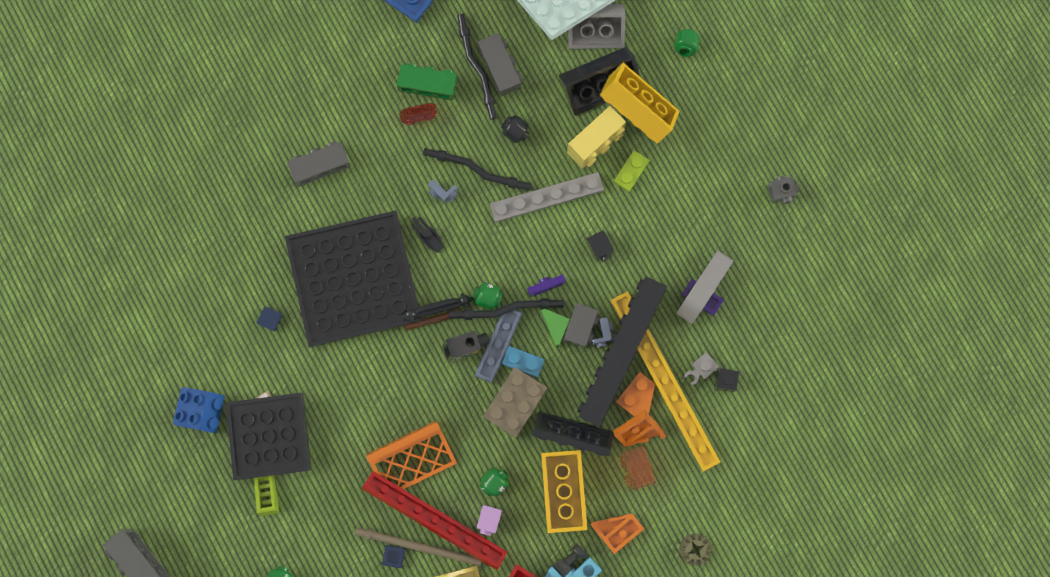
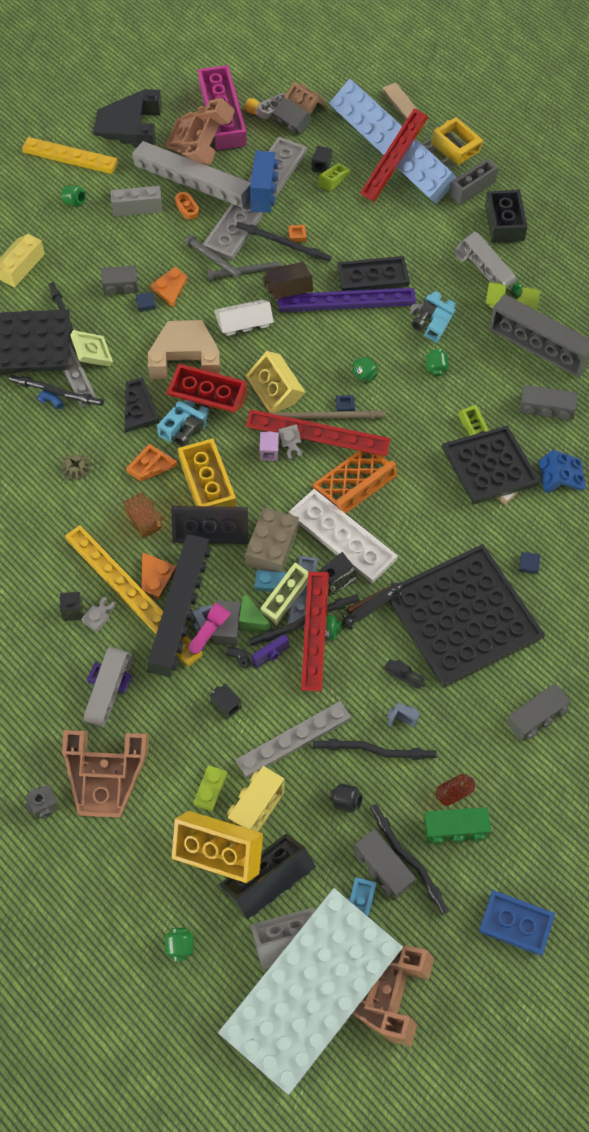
camera: 165 degrees right, 20 degrees down
green head [480,468,509,497] -> none
orange wing [613,410,666,447] -> none
none -> nougat wedge [62,730,149,817]
none -> dark pink piece [189,603,231,654]
none -> black arm [226,646,251,668]
none -> yellowish green brick [260,563,308,625]
none -> light grey plate [279,425,302,459]
none -> white plate [288,489,398,584]
none -> red plate [301,572,329,692]
none -> dark azure plate [350,877,376,917]
none -> dark grey brick [519,385,578,420]

